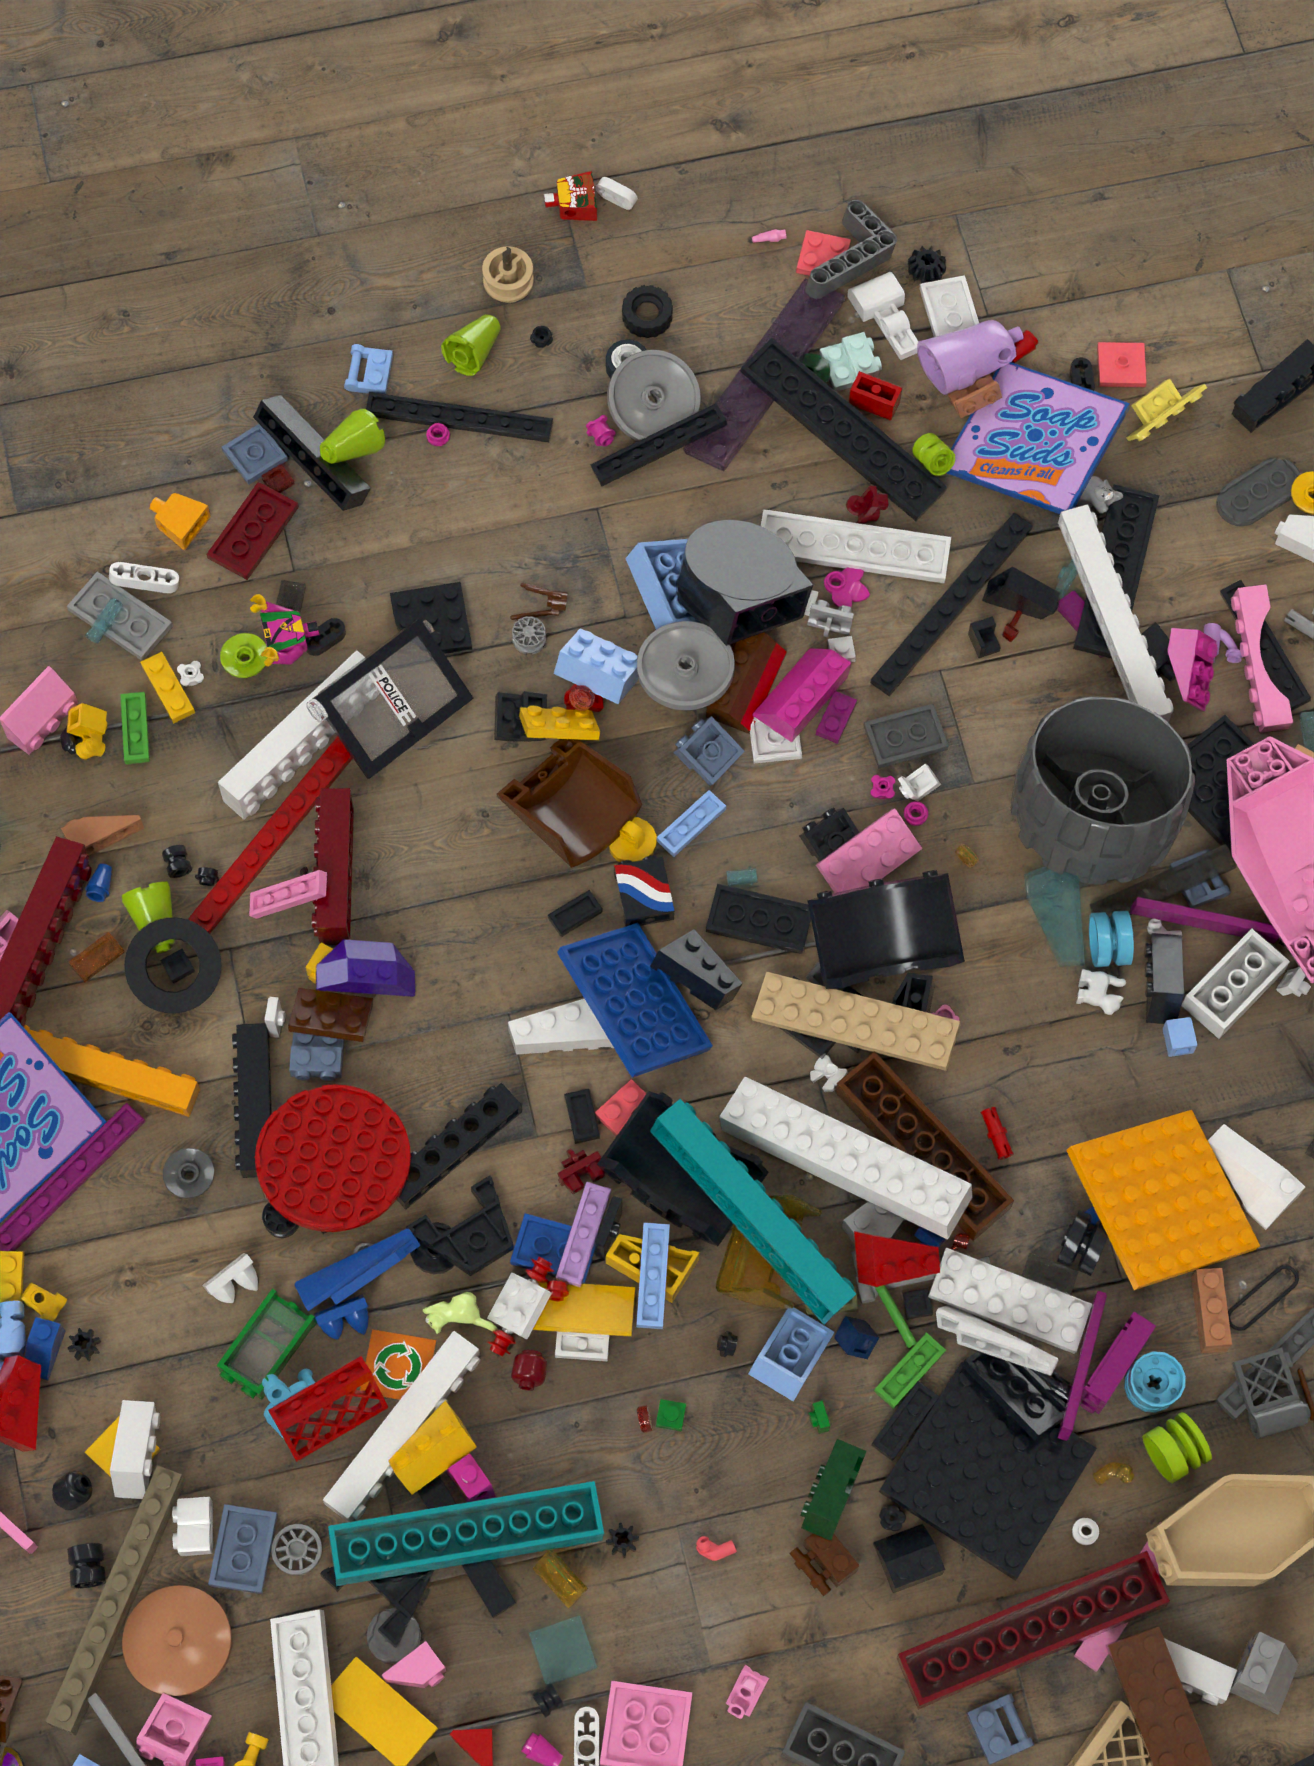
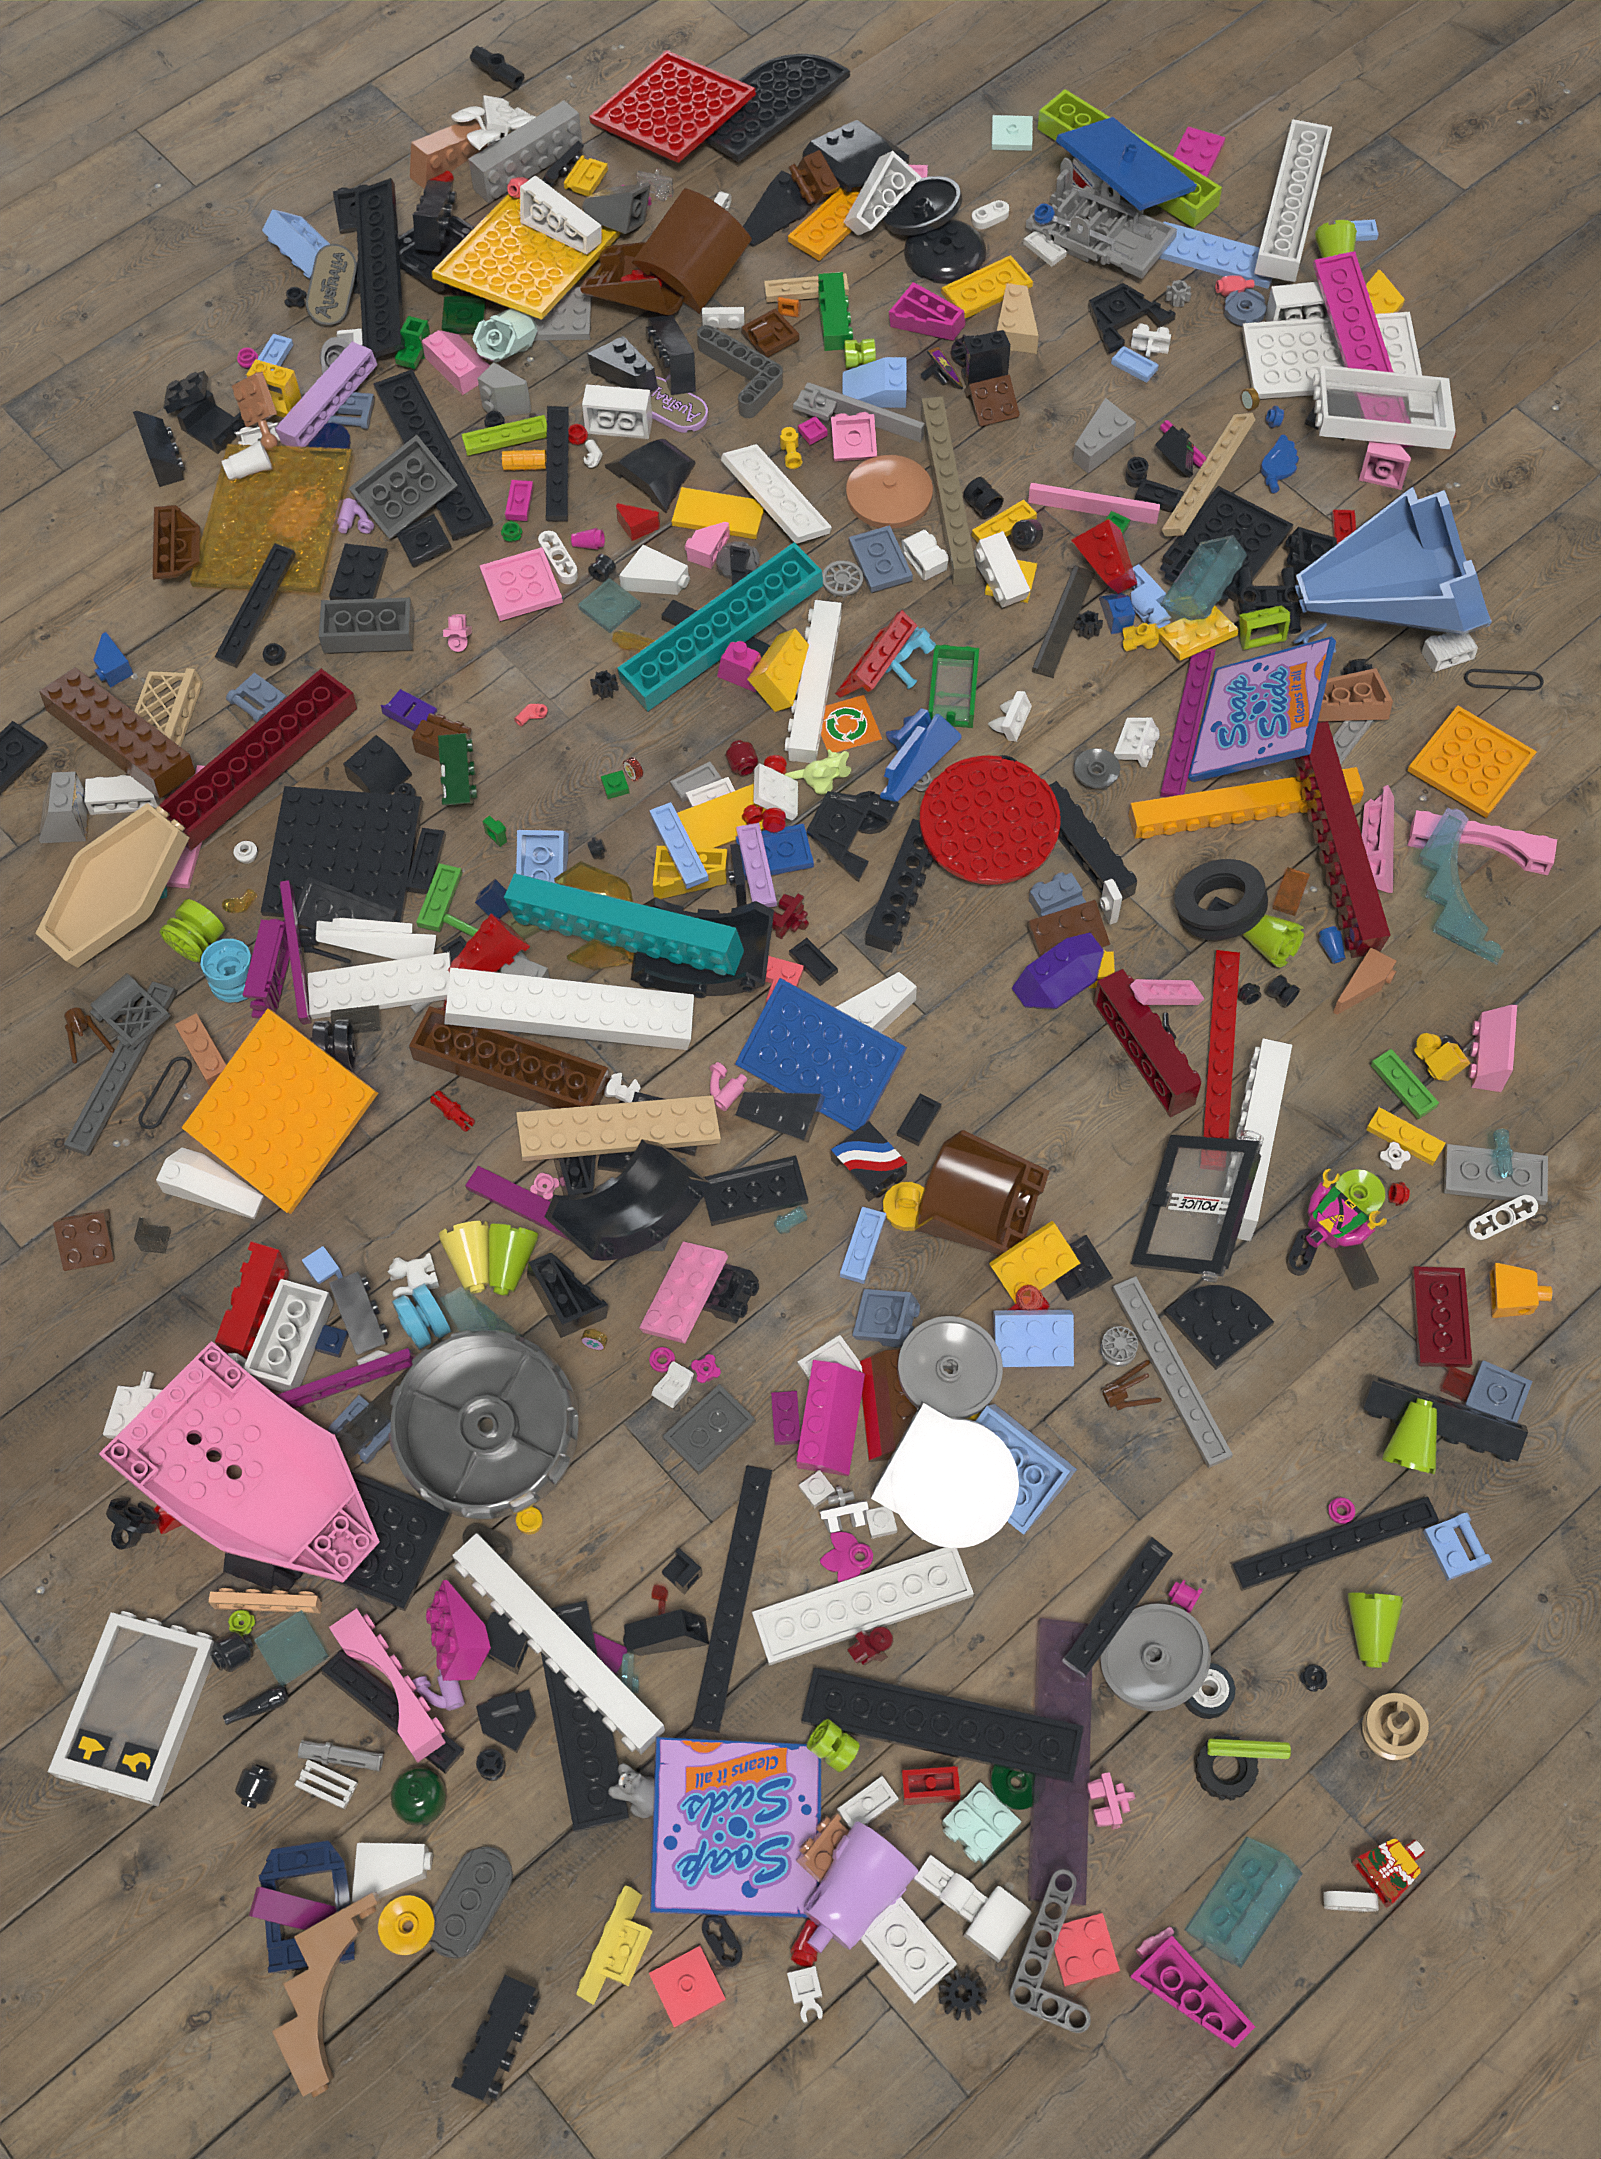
camera: 155 degrees right, 5 degrees down
none -> red wedge [215,1241,289,1359]
none -> dark blue plate [315,1325,349,1358]
none -> dark purple piece [381,689,437,731]
none -> dark green cylinder [390,1767,447,1826]
none -> light yellow cone [439,1221,489,1294]
none -> magenta tile [465,1166,572,1242]
none -> black plate [476,1690,537,1753]
none -> black wheel [476,1749,506,1781]
none -> lime cone [488,1224,538,1296]
none -> black wedge [527,1253,608,1338]
none -> white slope [619,545,690,595]
none -> light grey tile [670,762,722,802]
none -> bright pink plant [709,1062,747,1111]
none -> white plate [787,1966,823,2024]
none -> white plate [837,1776,899,1830]
none -> yellow plate [971,500,1037,542]
none -> clear smoke tile [1032,566,1095,678]
none -> bright pink hips [1086,1772,1136,1830]
none -> light grey plate [1112,1276,1233,1468]
none -> white bracket [1114,718,1159,767]
none -> dark pink wedge [1130,1936,1255,2049]
none -> clear light blue slope [1185,1837,1303,1968]
none -> lime axle [1207,1739,1291,1759]
none -> red plate [1388,1182,1410,1206]

